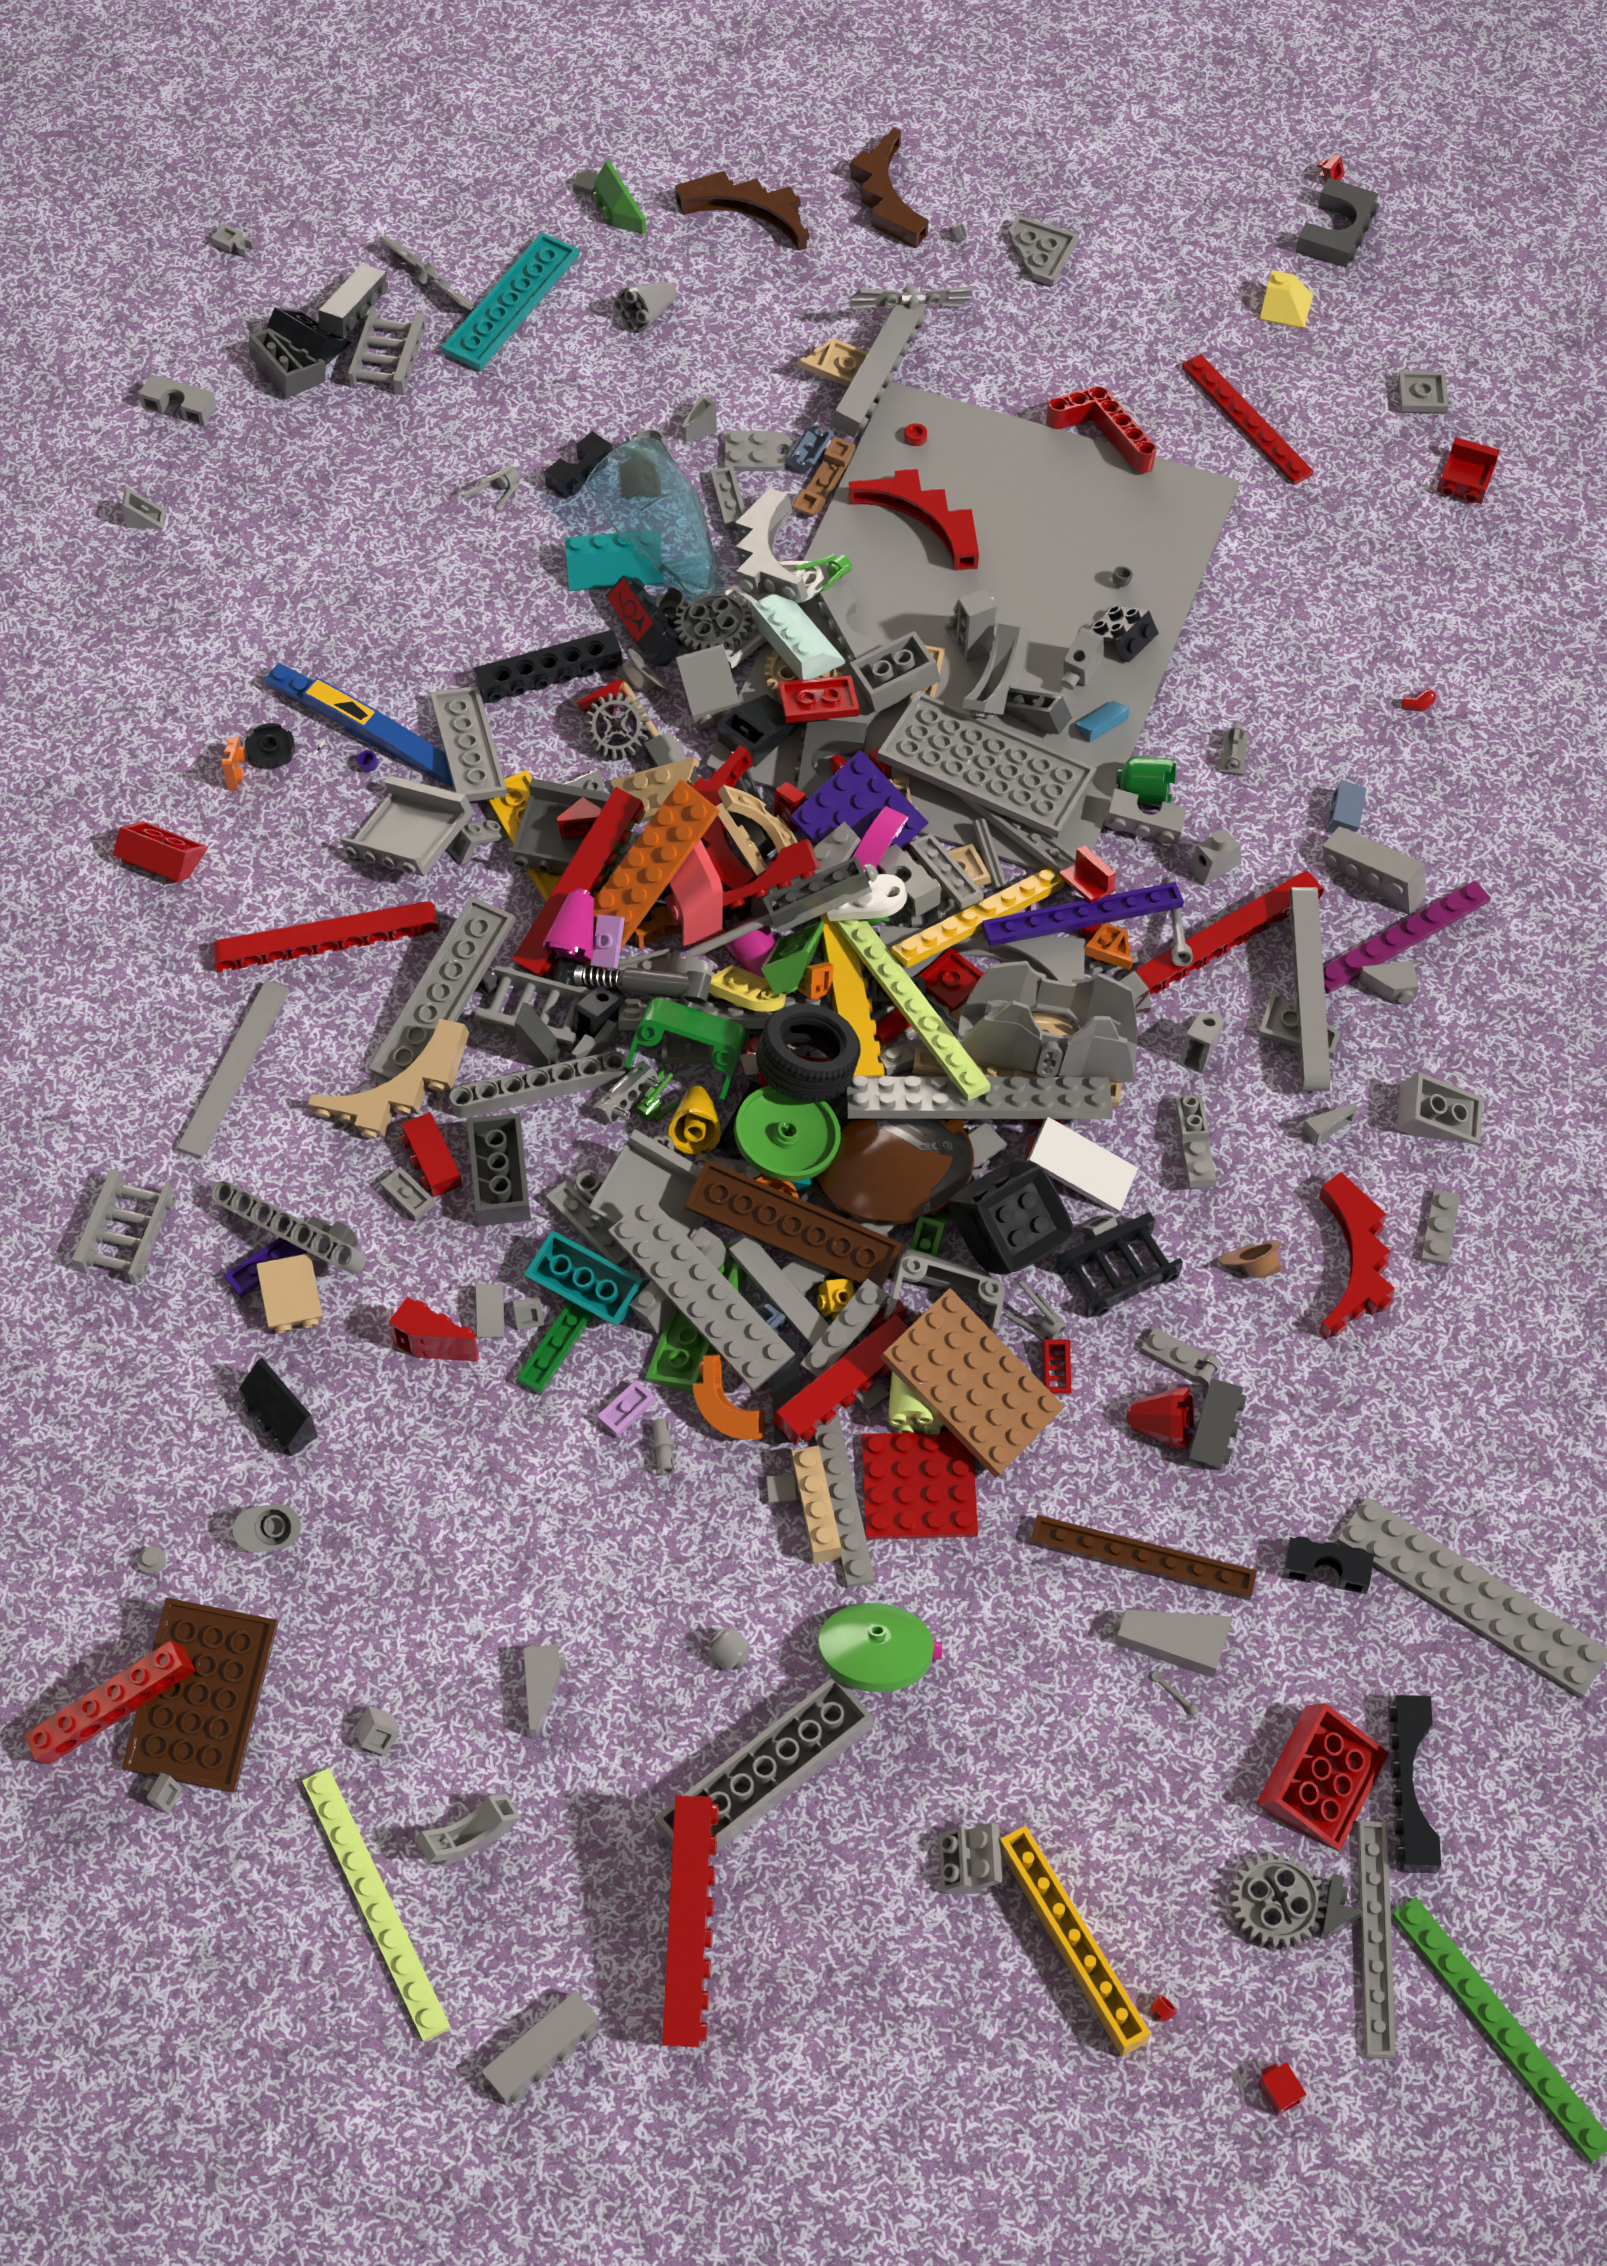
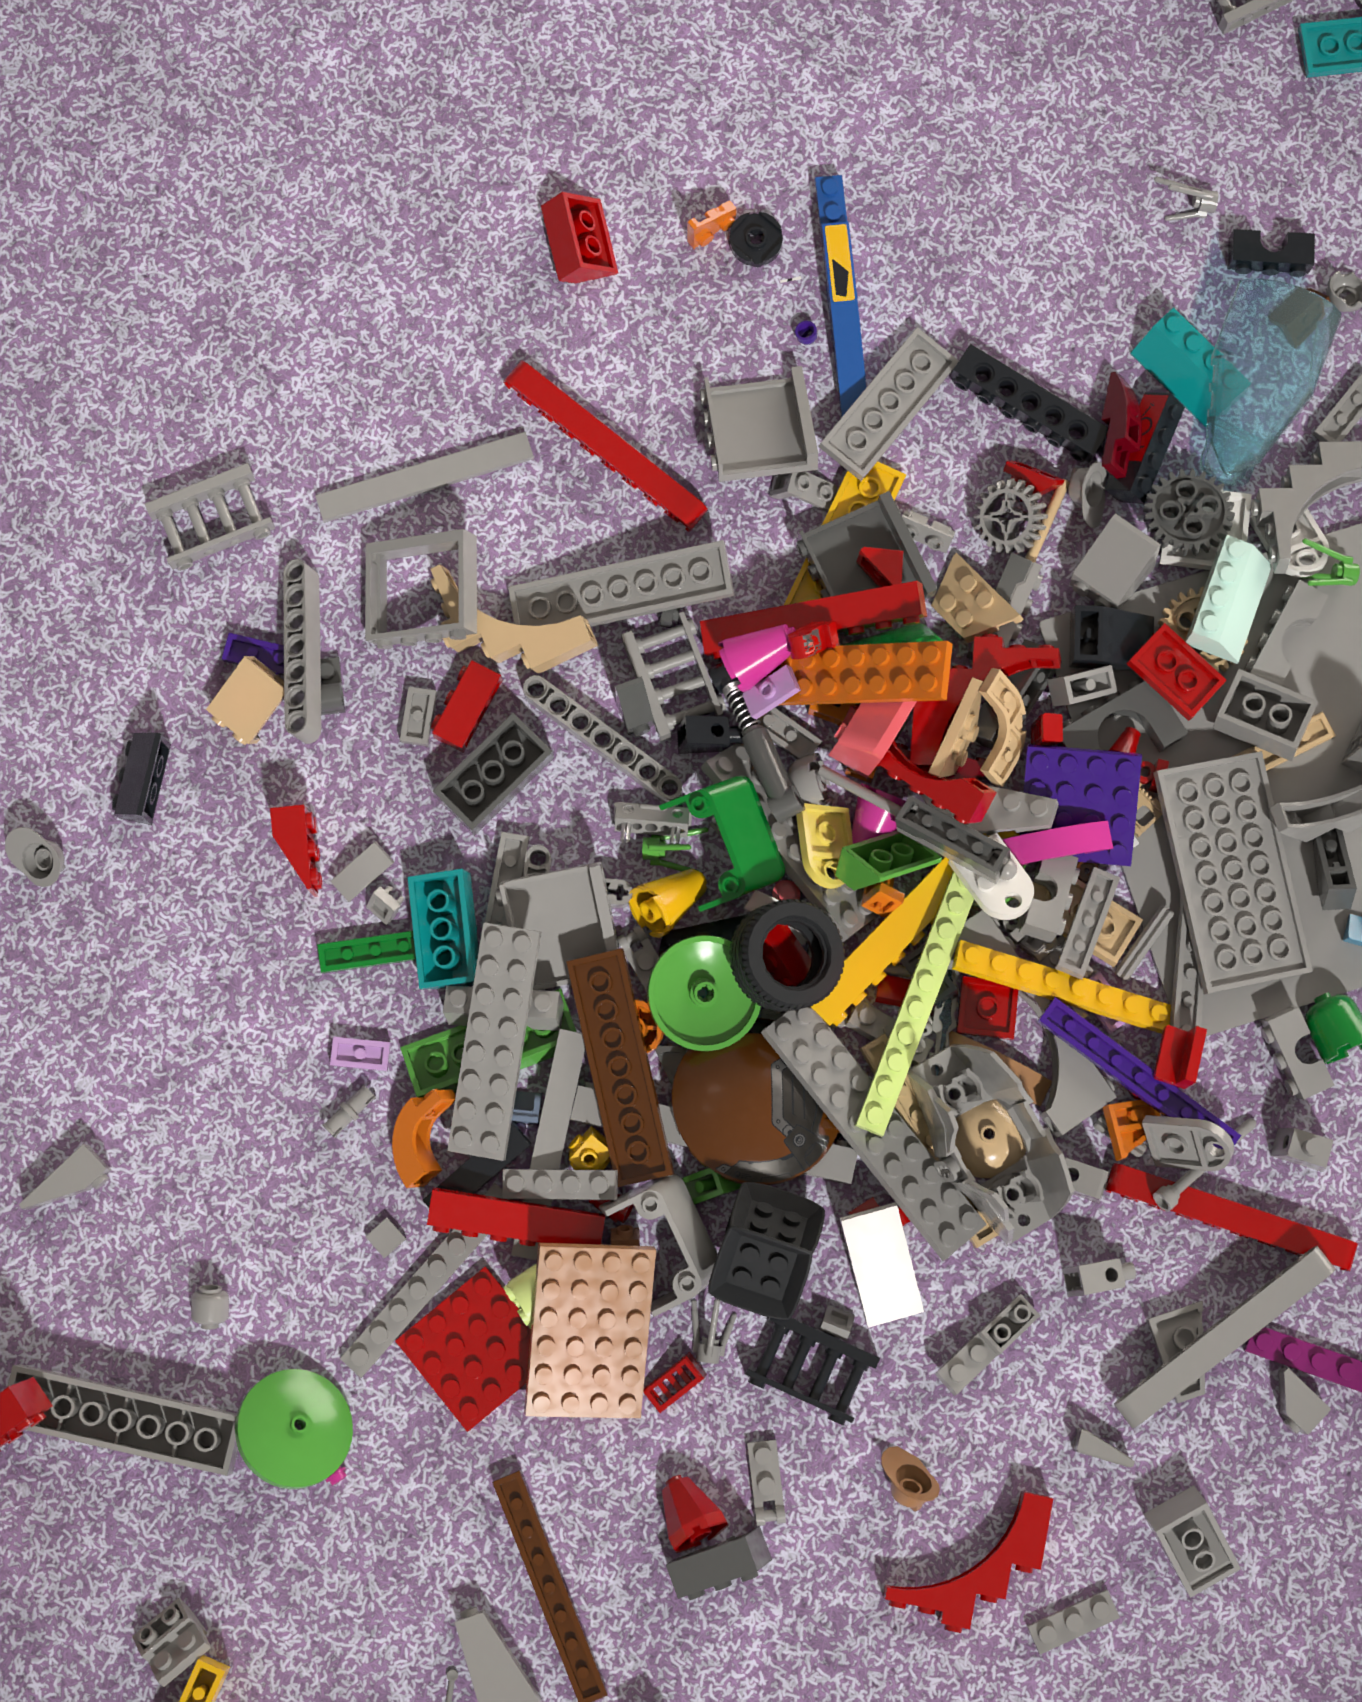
camera: 50 degrees right, 20 degrees up
light grey slope [571,1019,618,1060] -> none
dark grey hair [655,586,687,624] -> none
tan arch [791,1446,841,1564] -> none
none -> light grey window [365,529,477,649]
none -> red leg [787,621,840,659]
none -> light grey slope [1047,665,1117,706]
none -> dark red slope [1101,372,1142,479]
none -> light grey plate [1142,1115,1234,1171]

